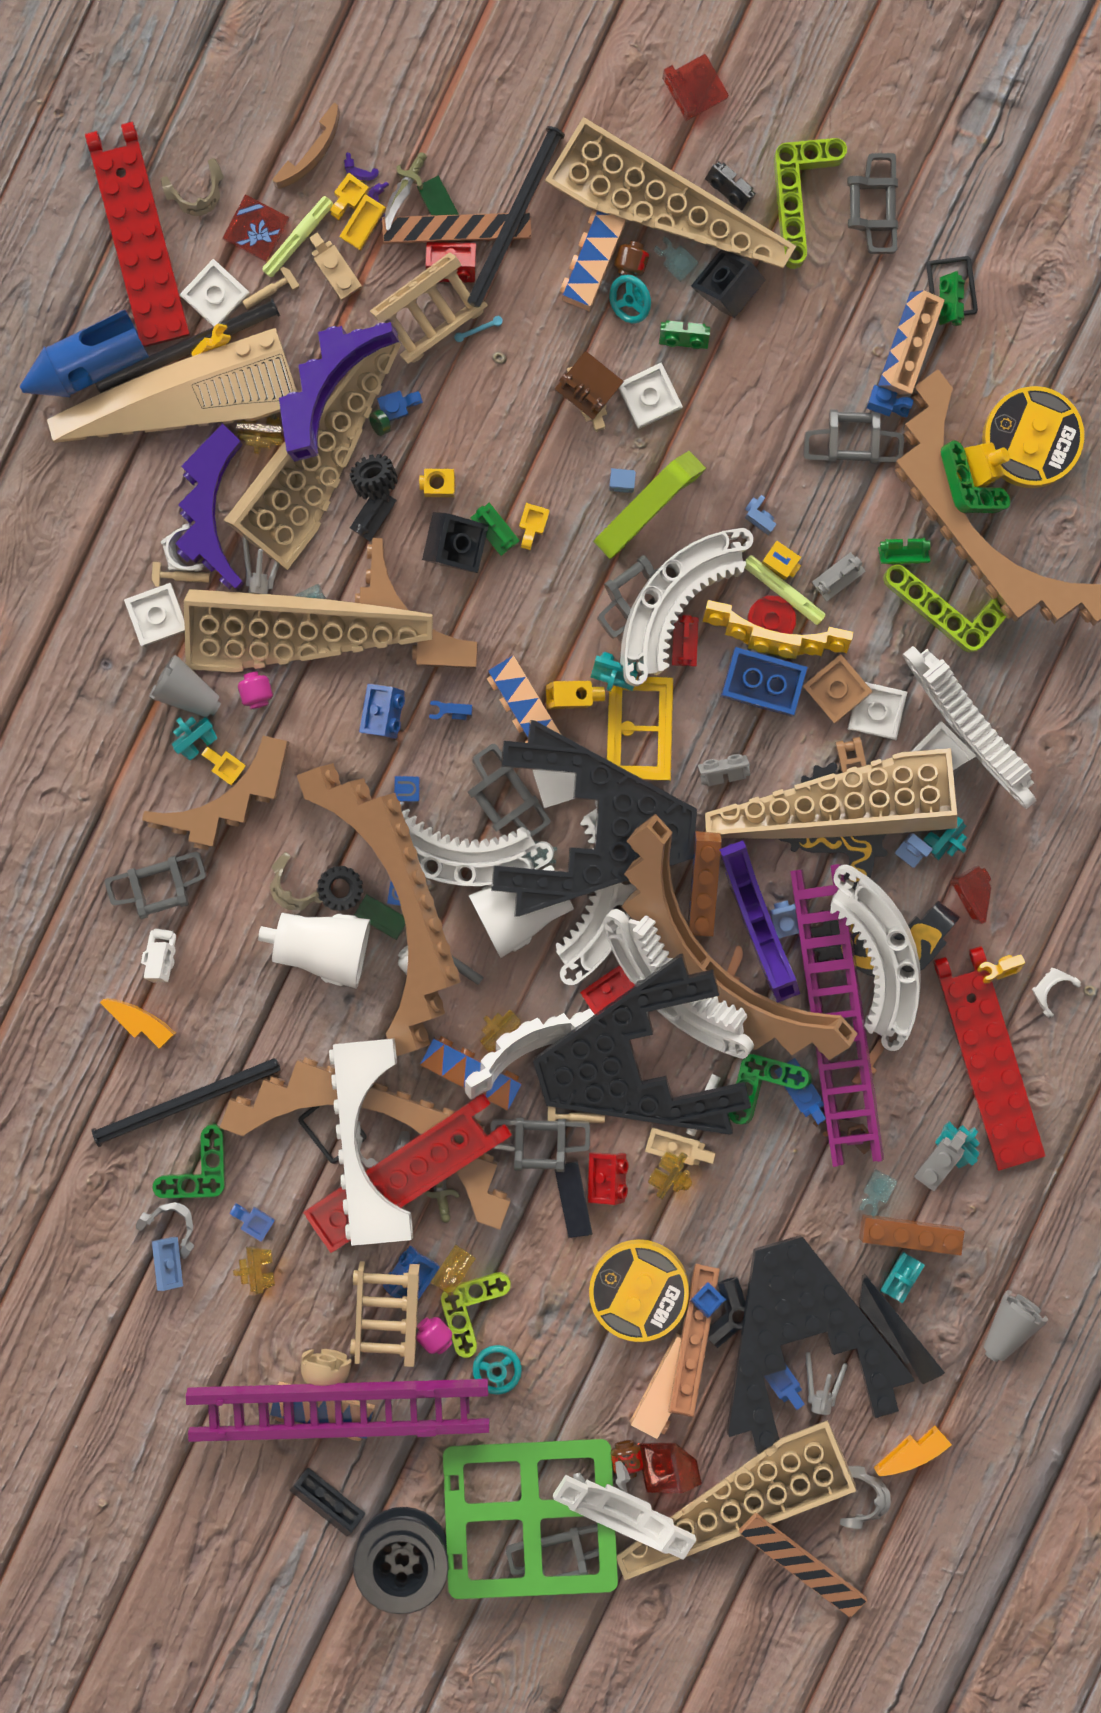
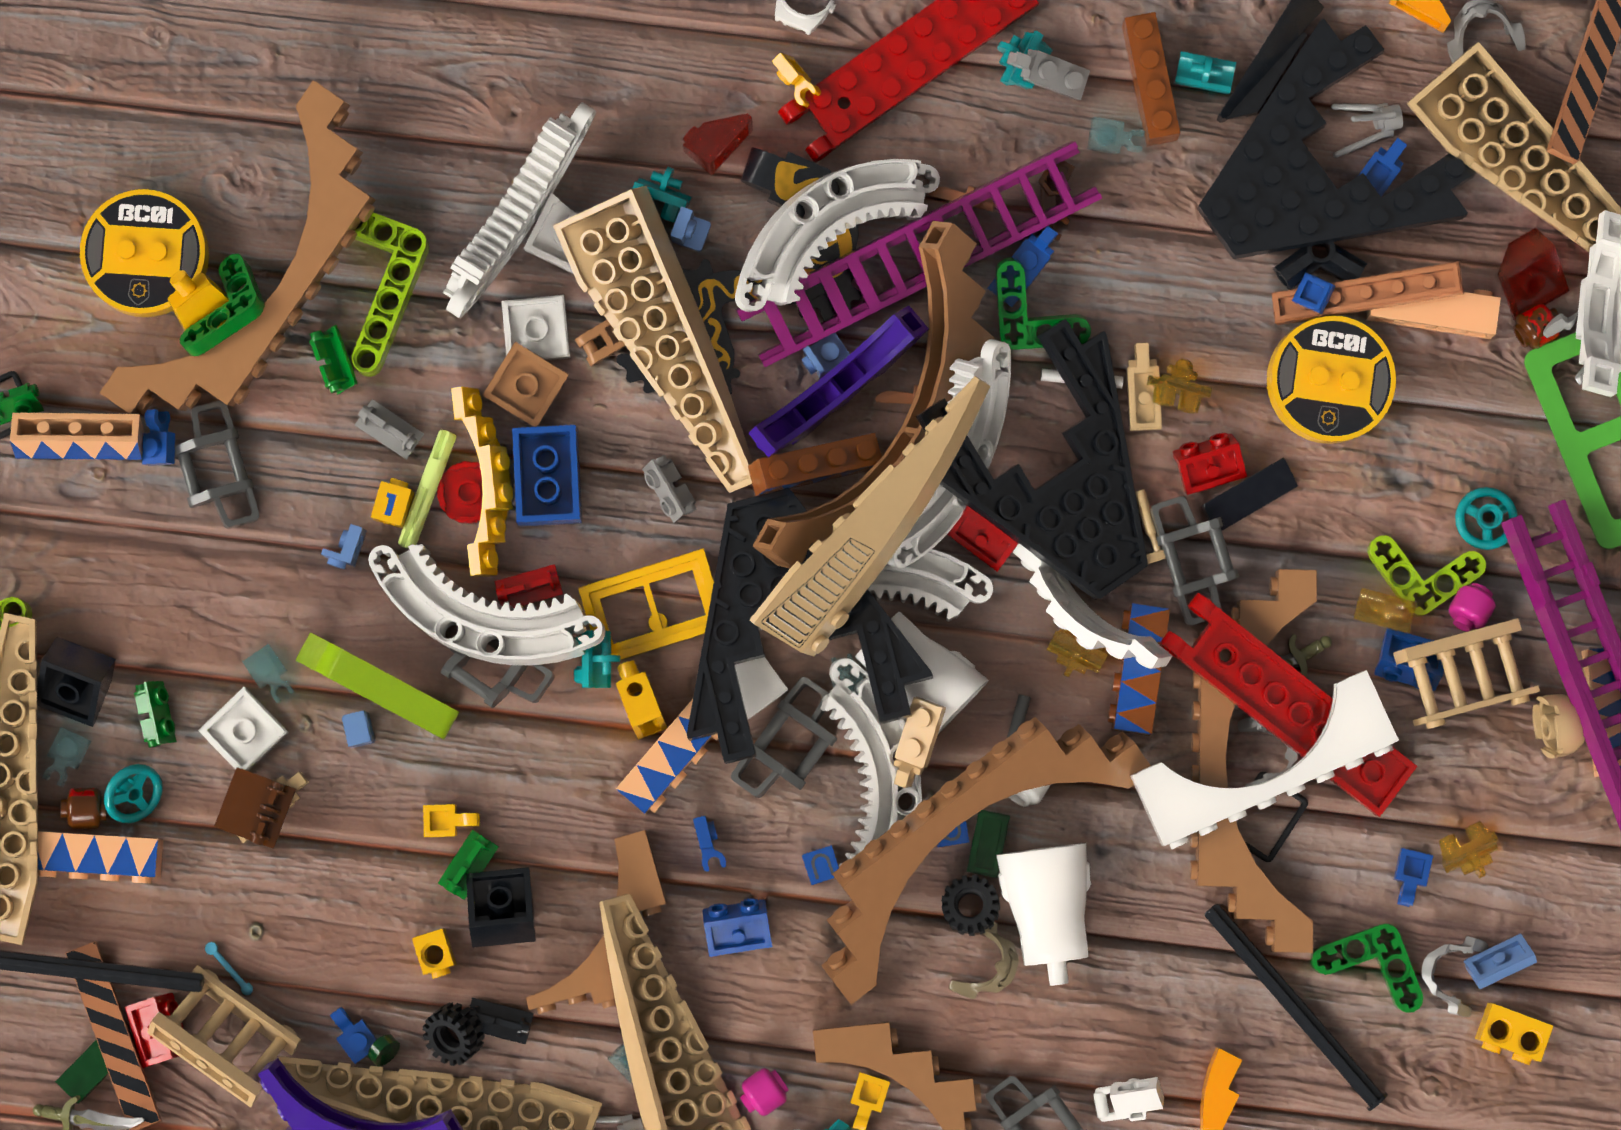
camera: 105 degrees left, 5 degrees down
none -> clear light blue plate [242,644,295,704]
none -> tan wedge [750,376,990,657]
none -> tan hinge [894,697,946,788]
none -> yellow brick [1475,1003,1553,1065]

